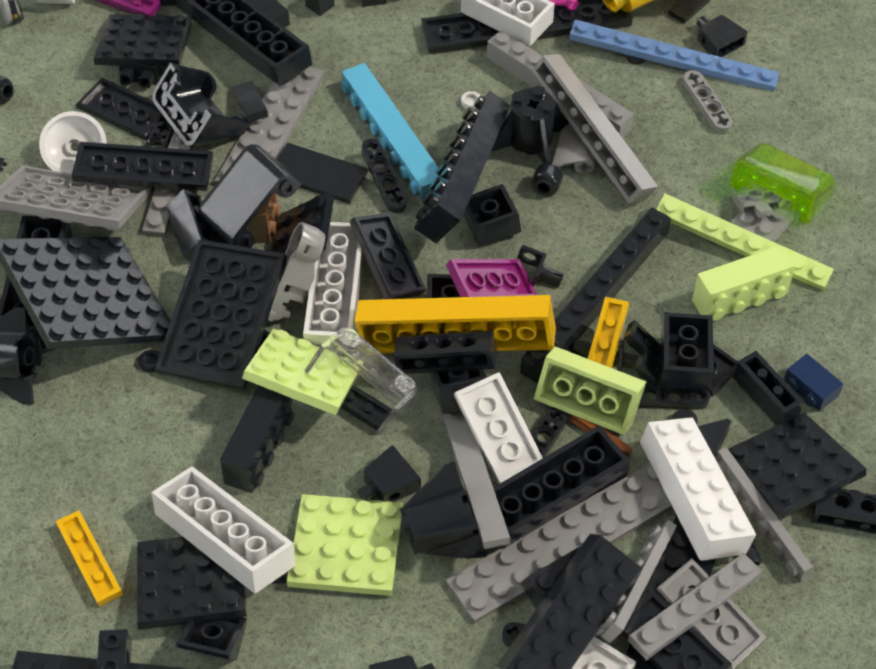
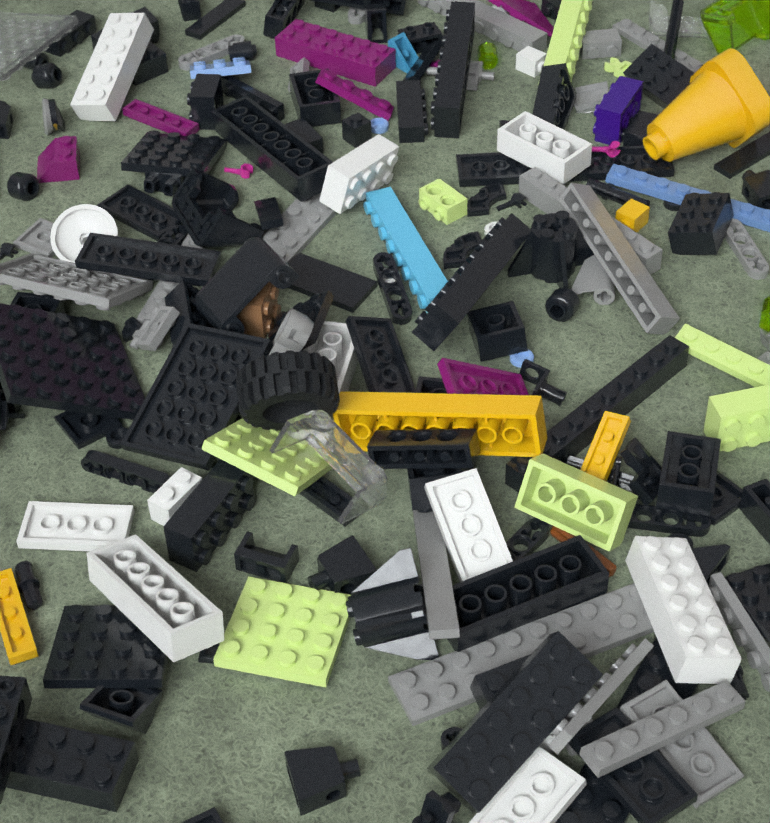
camera: 10 degrees right, 10 degrees down
none -> light grey tile [13,218,55,257]
none -> black axle [15,561,43,611]
none -> white plate [16,501,135,551]
none -> magenta slope [37,136,80,183]
none -> black tile [54,411,123,450]
none -> black beam [81,450,171,493]
none -> black tile [122,316,142,342]
none -> light grey plate [129,306,180,351]
none -> white brick [147,467,202,526]
none -> dark pink hand [224,163,253,179]
none -> black panel [234,531,299,583]
none -> black tyre [236,350,340,431]
none -> white brick [319,134,399,214]
none -> yellowish green brick [419,179,468,225]
none -> black tile [443,231,482,269]
none -> black tile [467,182,506,217]
none -> black hand [496,192,527,211]
none -> light blue tile [510,350,534,368]
none -> black pin [586,177,650,206]
none -> yellow brick [615,199,650,232]
none -> black brick [668,192,734,255]

